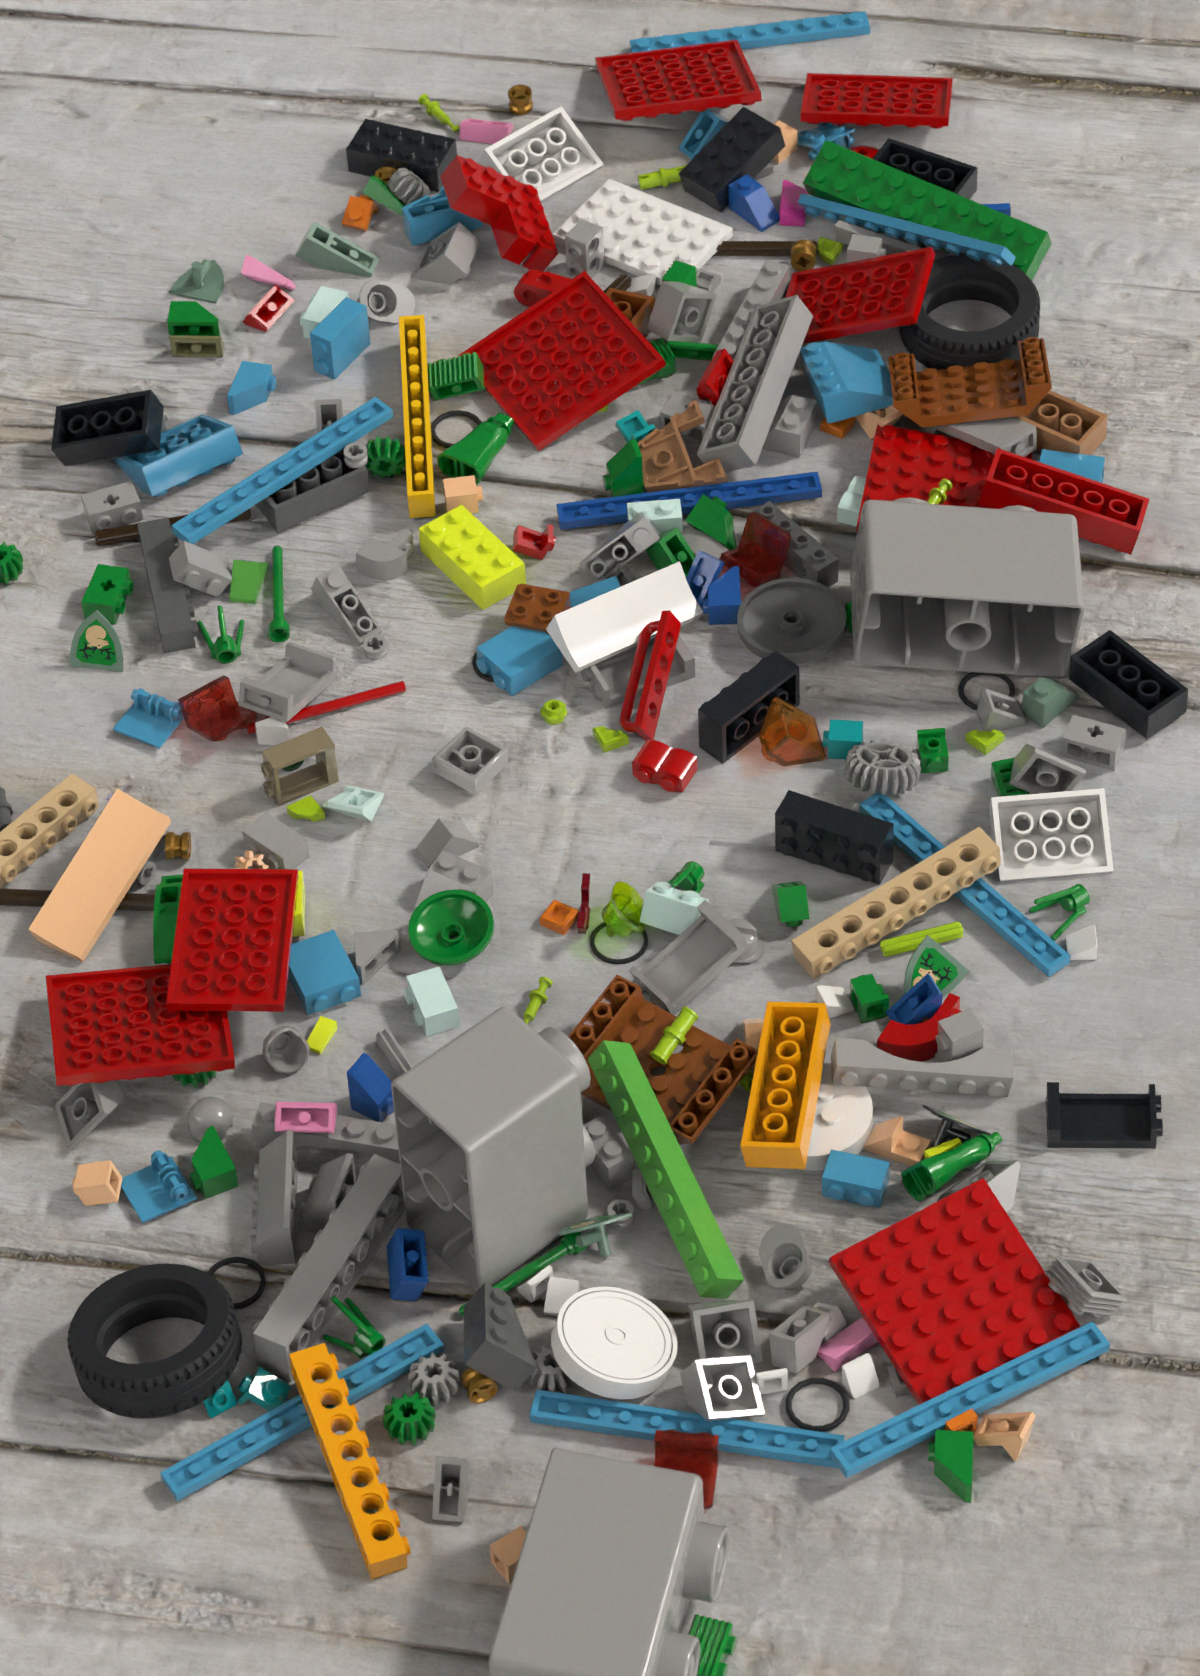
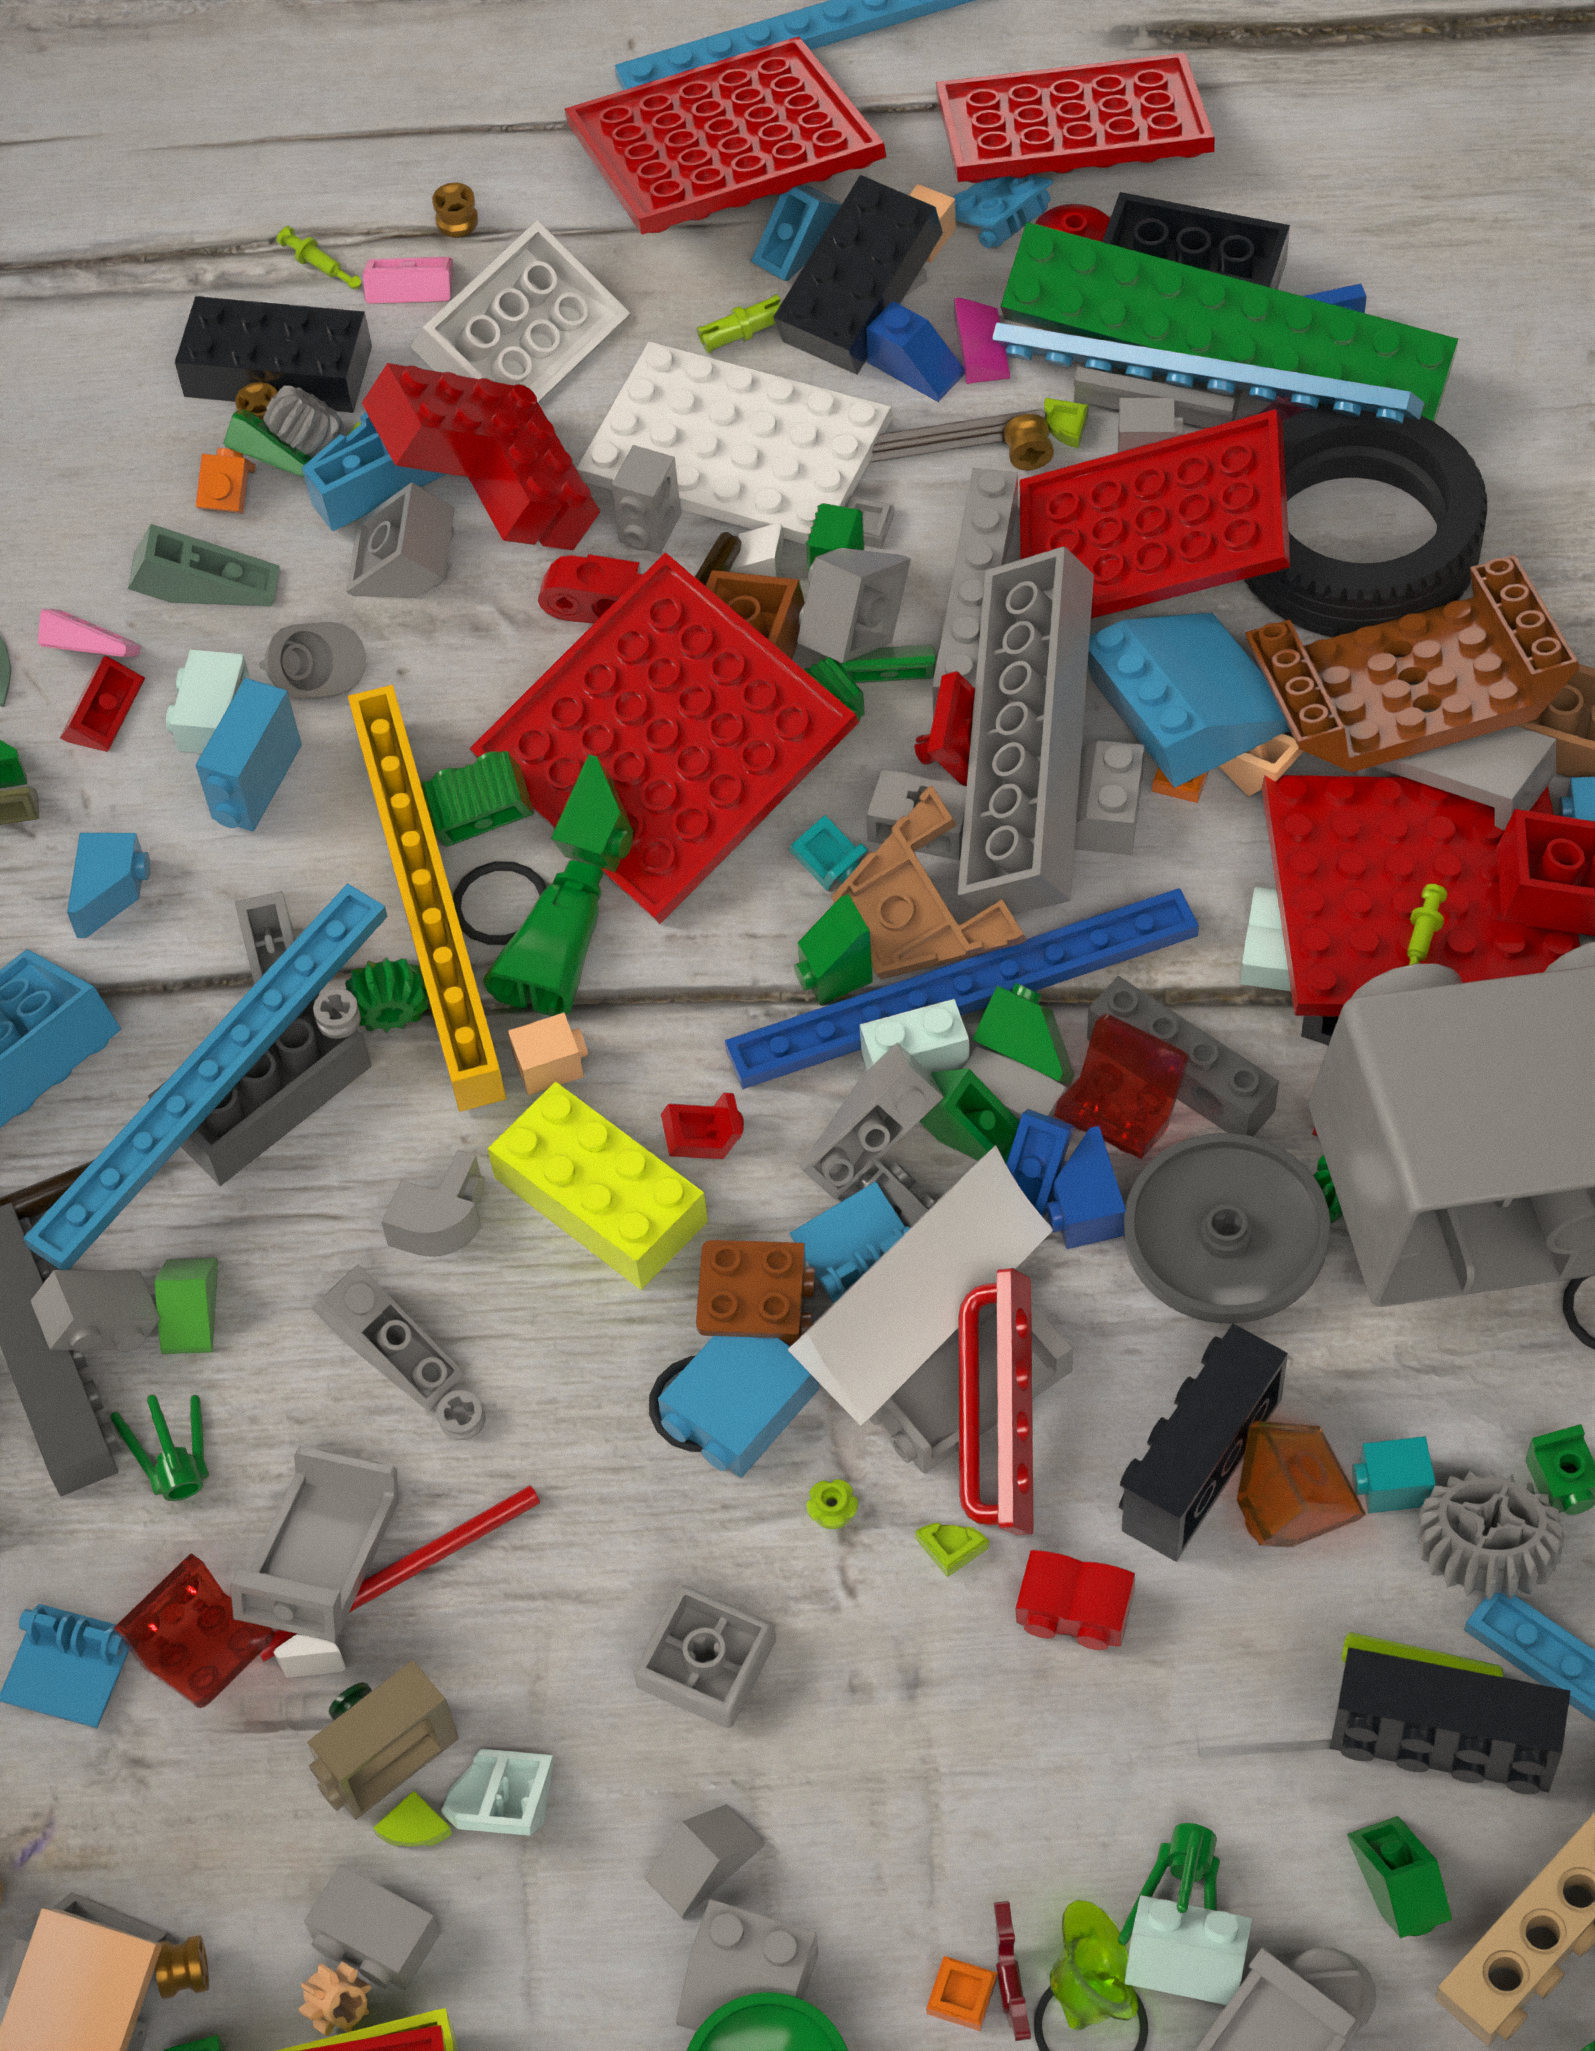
camera: 10 degrees left, 10 degrees up
green piece [268,545,290,643] -> none
none -> green slope [551,754,634,873]

